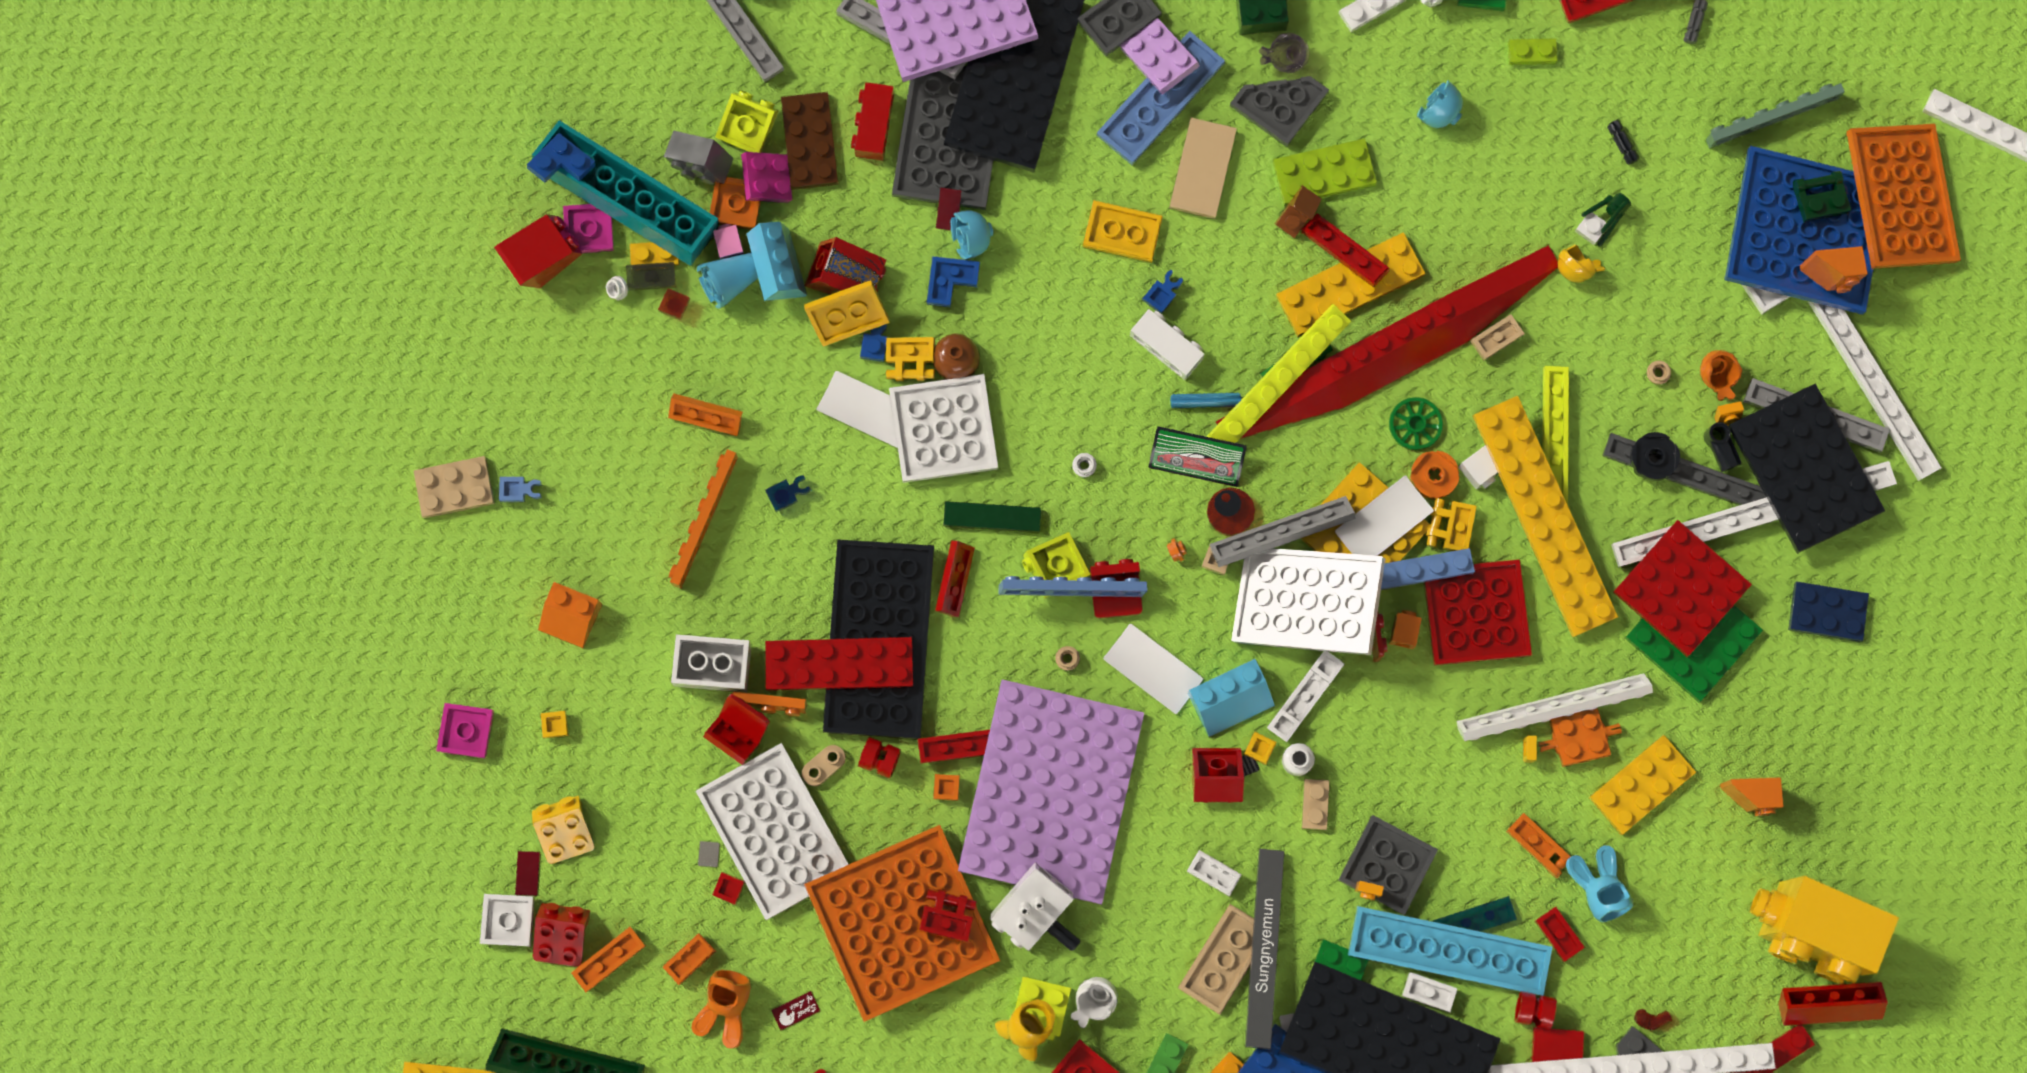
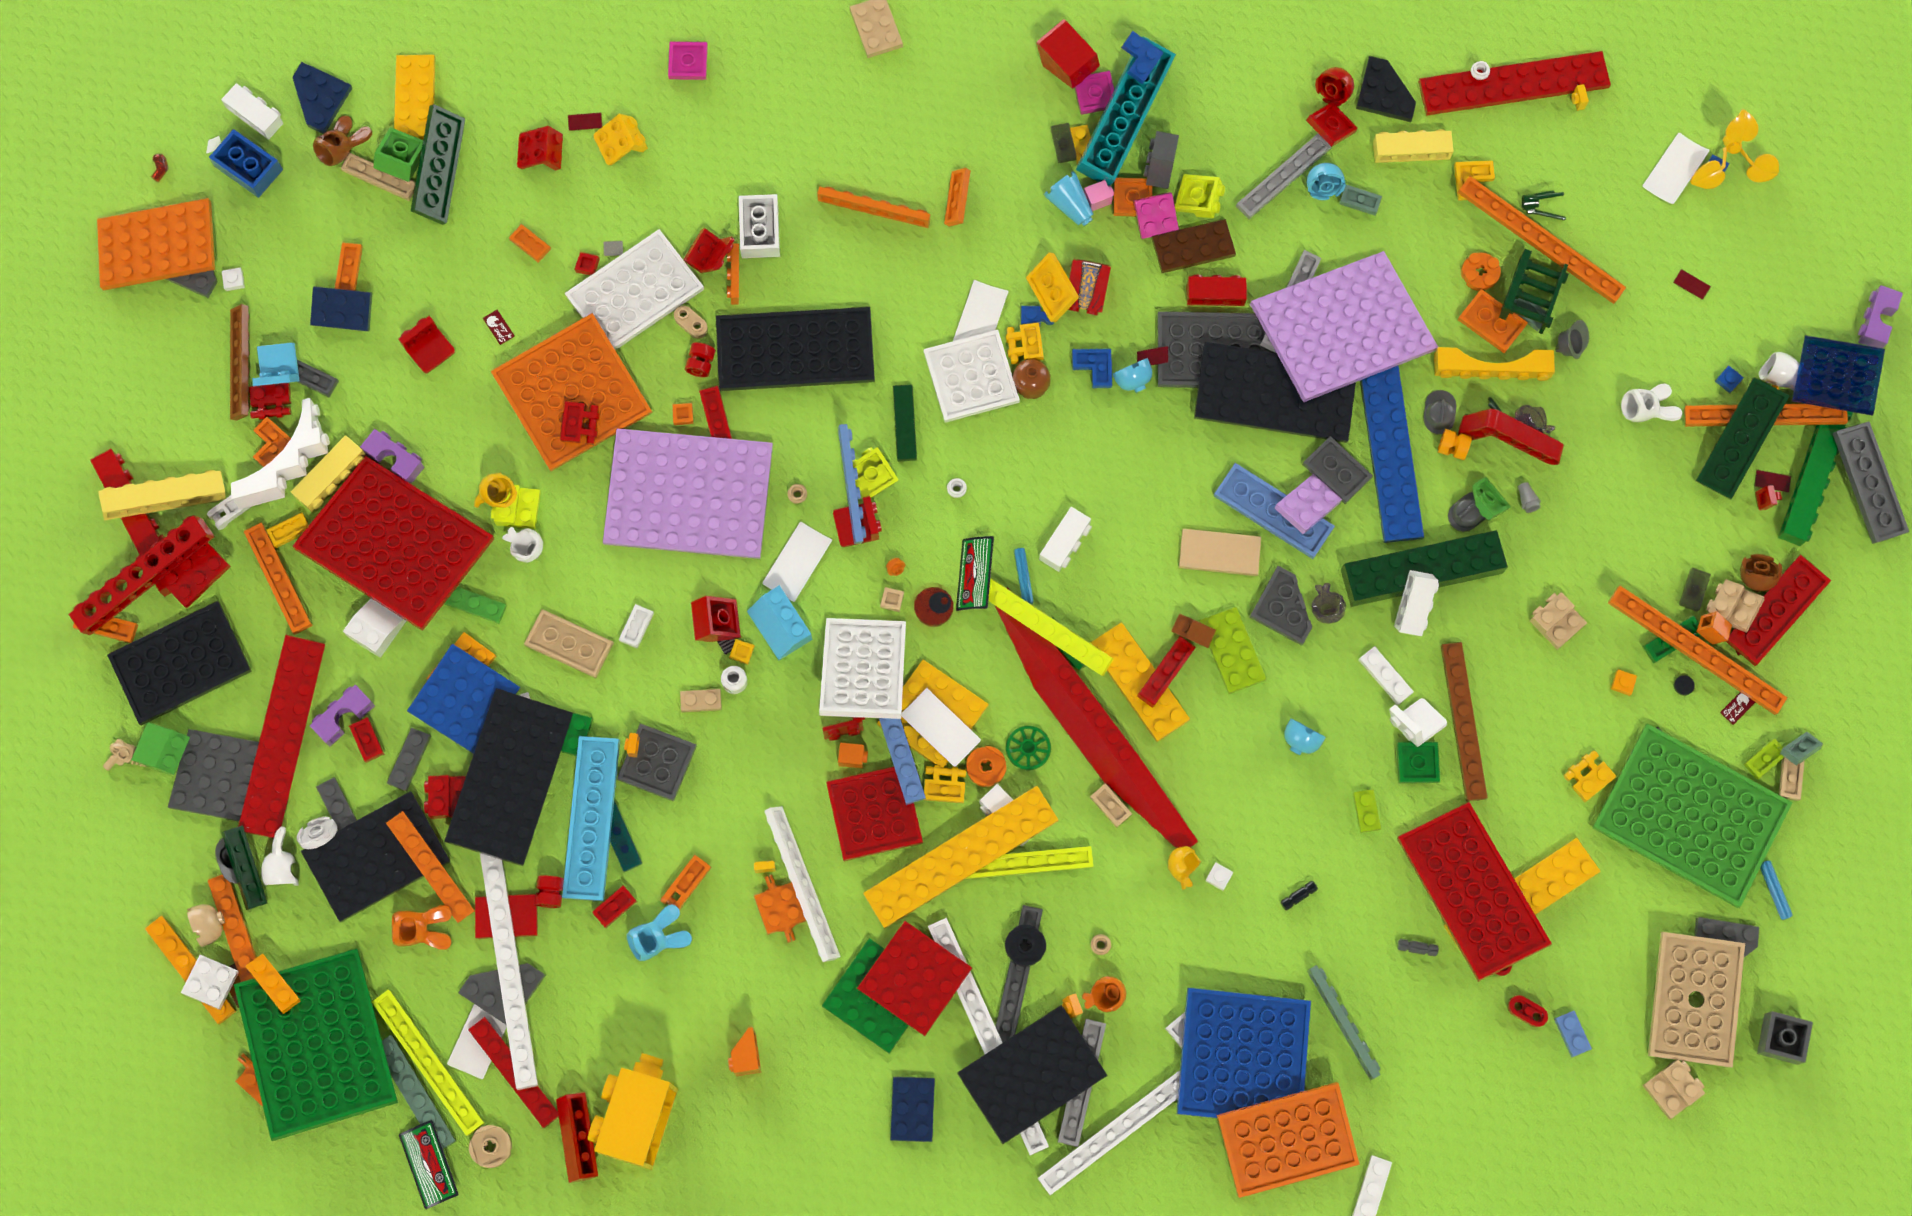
camera: 80 degrees right, 5 degrees down
white plate [480,894,535,947] -> none
medium blue plate [499,477,542,502] -> none
orange slope [538,582,602,648] -> none
yellow plate [541,711,569,739] -> none
orange plate [571,926,646,993] -> none
white plate [606,276,628,300] -> none
clear red plate [658,288,690,321] -> none
orange piece [691,970,751,1049] -> none
medium azure slope [747,222,807,301] -> none
plate [765,475,811,513] -> none
red plate [765,637,913,691] -> none
red plate [935,541,975,617] -> none
white piece [991,862,1080,951] -> none
yellow tile [1083,200,1163,263] -> none
blue plate [1142,270,1183,314] -> none
light grey plate [1210,496,1356,567] -> none
dark grey tile [1245,849,1284,1049] -> none
white slope [1267,651,1344,742] -> none
white plate [1402,972,1458,1012] -> none
dark green plant [1581,193,1631,247] -> none
yellow plate [1589,735,1696,835] -> none
clear red arm [1634,1009,1672,1031] -> none
black piece [1704,422,1742,472] -> none
dark green plate [1793,171,1851,222] -> none
orange slope [1800,246,1868,293] -> none

